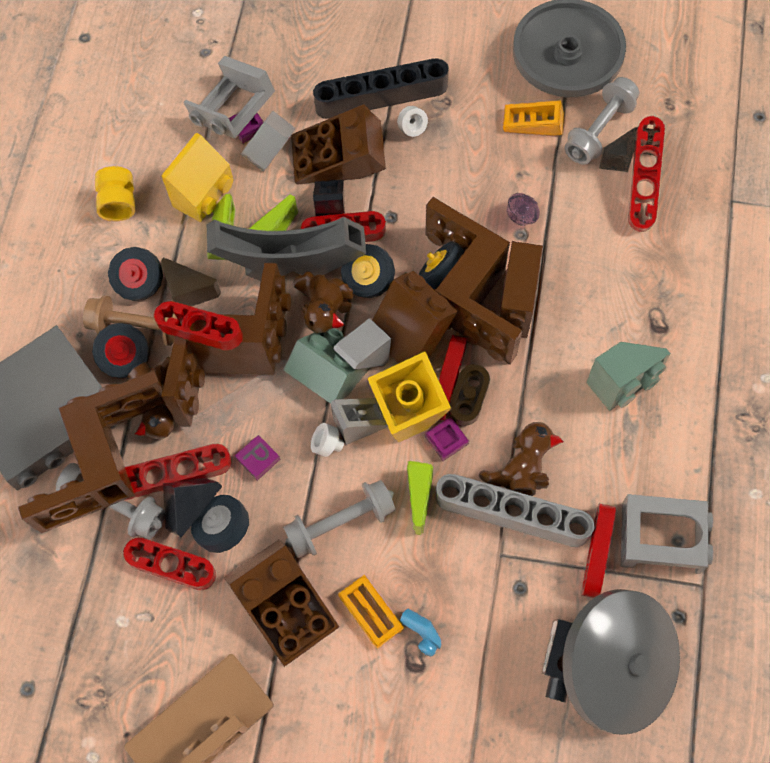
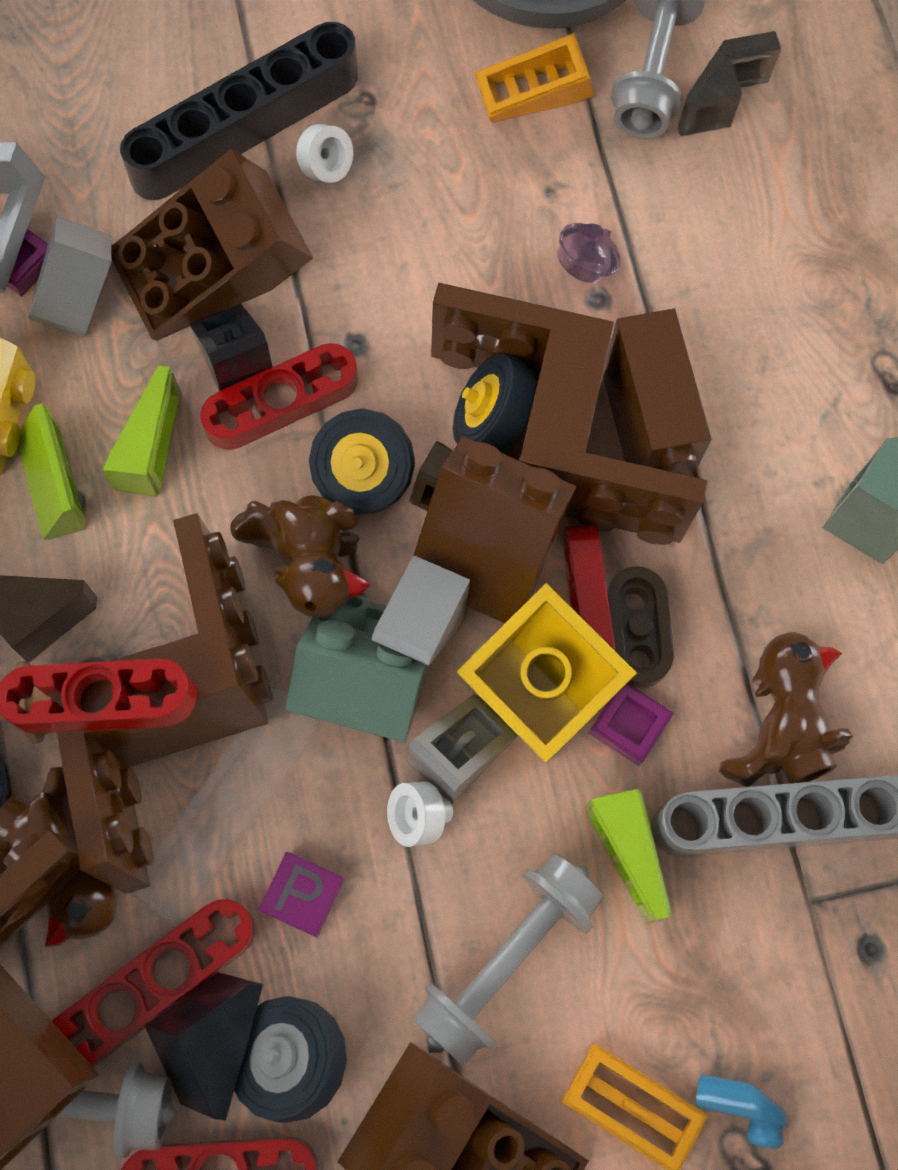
camera: 30 degrees left, 5 degrees up
dark grey arch [206,217,366,281] -> none
red beam [628,116,665,232] -> none

